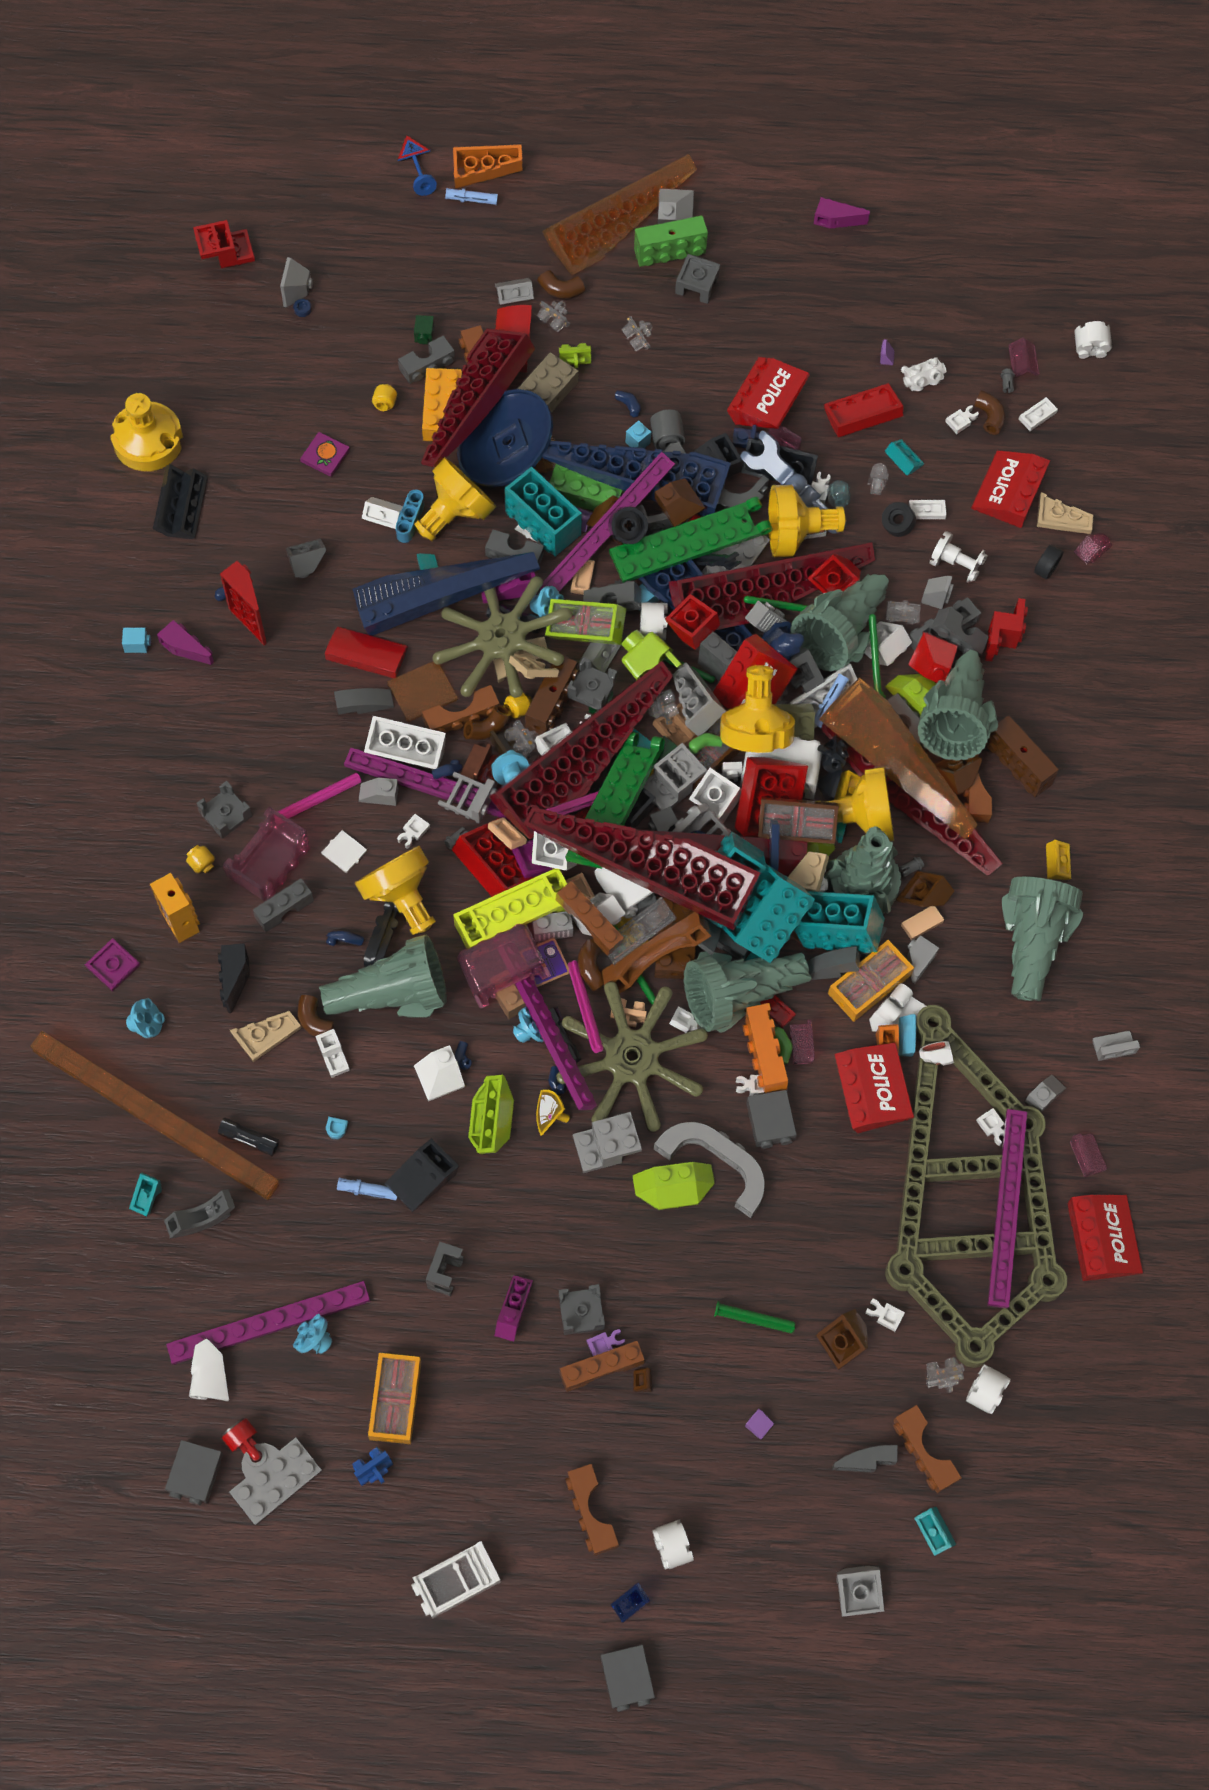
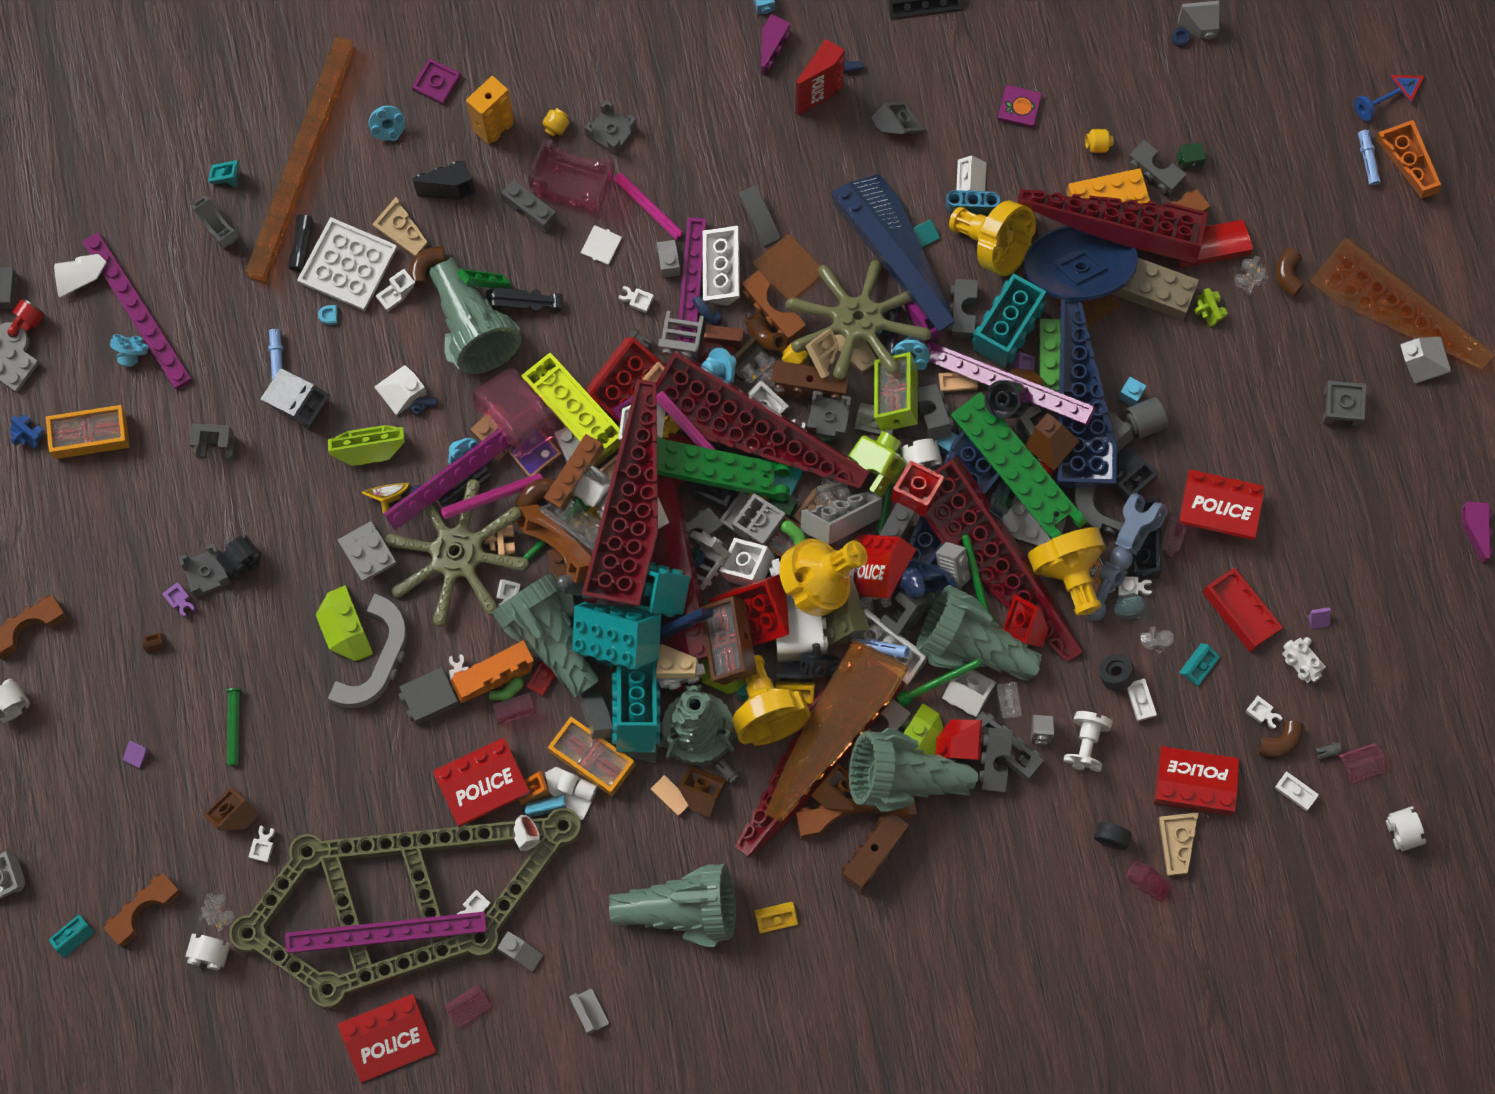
camera: 80 degrees right, 5 degrees up
red slope [325,627,408,679] -> none
dark blue arm [326,931,364,946] -> none
yellow piece [355,846,436,935] -> none
light grey panel [495,278,534,304] -> none
magenta slope [495,1275,533,1342] -> none
dark orange arch [560,1341,644,1392] -> none
dark blue arm [615,390,641,417] -> none
clear hips [621,316,653,351] -> none
bright green brick [634,216,708,267] -> none
dark blue bracket [733,425,759,448] -> none
dark grey slope [832,1445,897,1473] -> none
light grey slope [907,935,939,983] -> none
red bracket [985,598,1028,662] -> none
none -> black brick [216,536,262,581]
none -> white plate [297,217,398,311]
none -> green tile [457,269,512,289]
none -> dark grey hinge [556,574,573,591]

